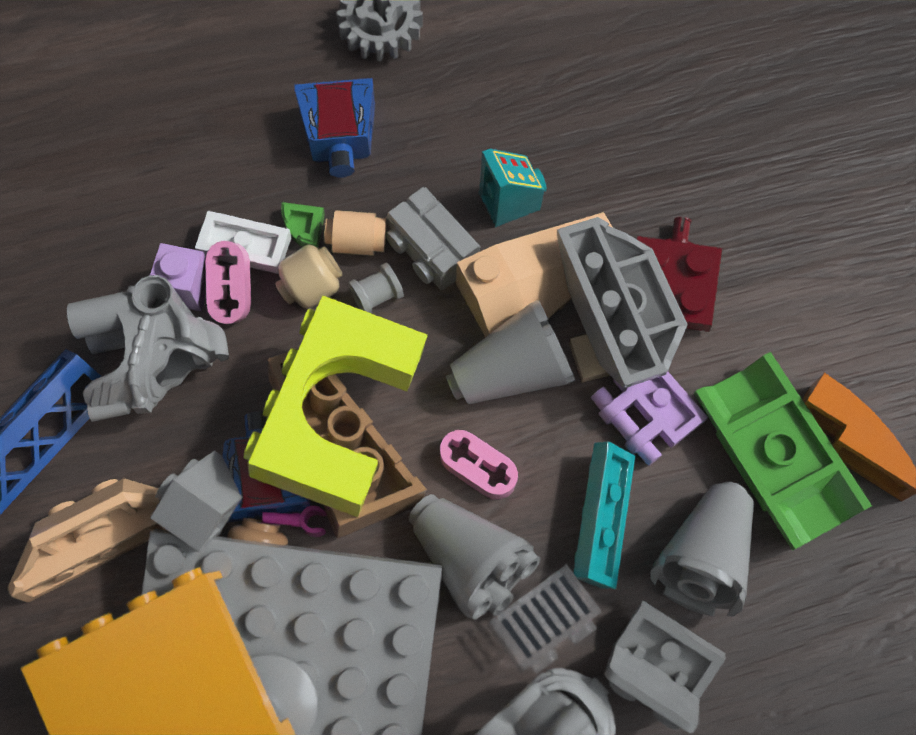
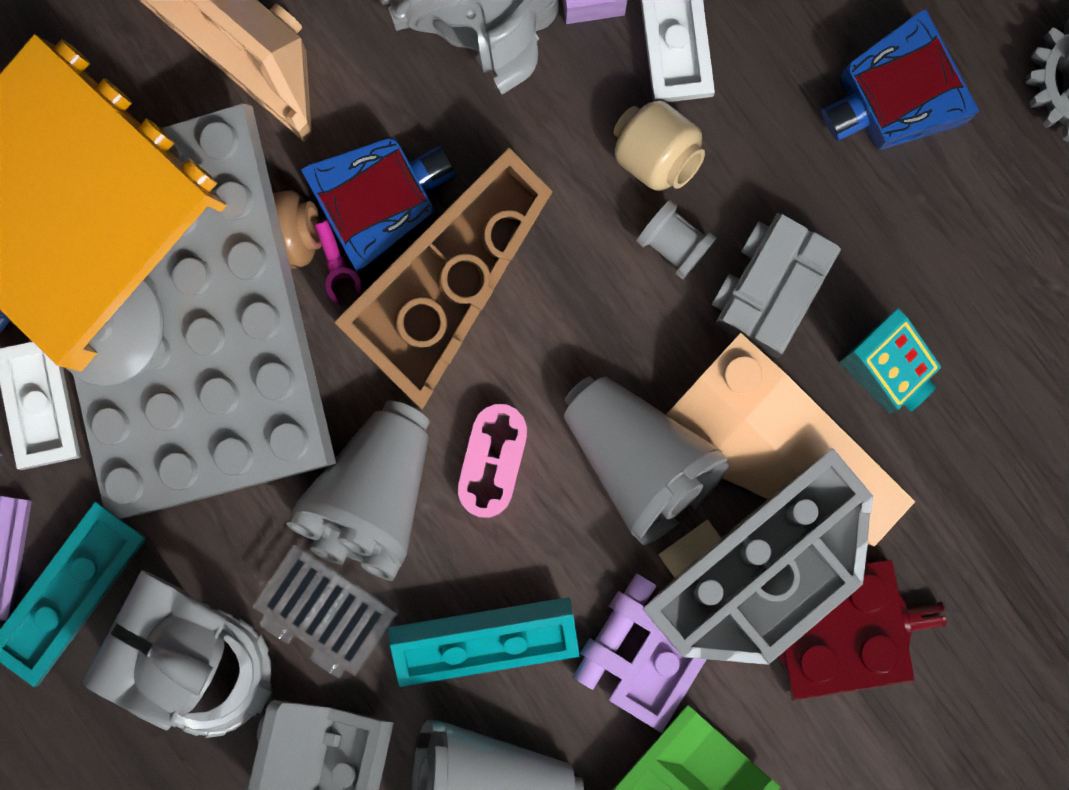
camera: 70 degrees right, 15 degrees up
light grey slope [150,451,242,552] -> none
bright pink beam [205,241,251,324] -> none
neon yellow arch [244,295,428,517] -> none
bright green tile [282,202,325,248] -> none
light nougat brick [324,210,386,256] -> none

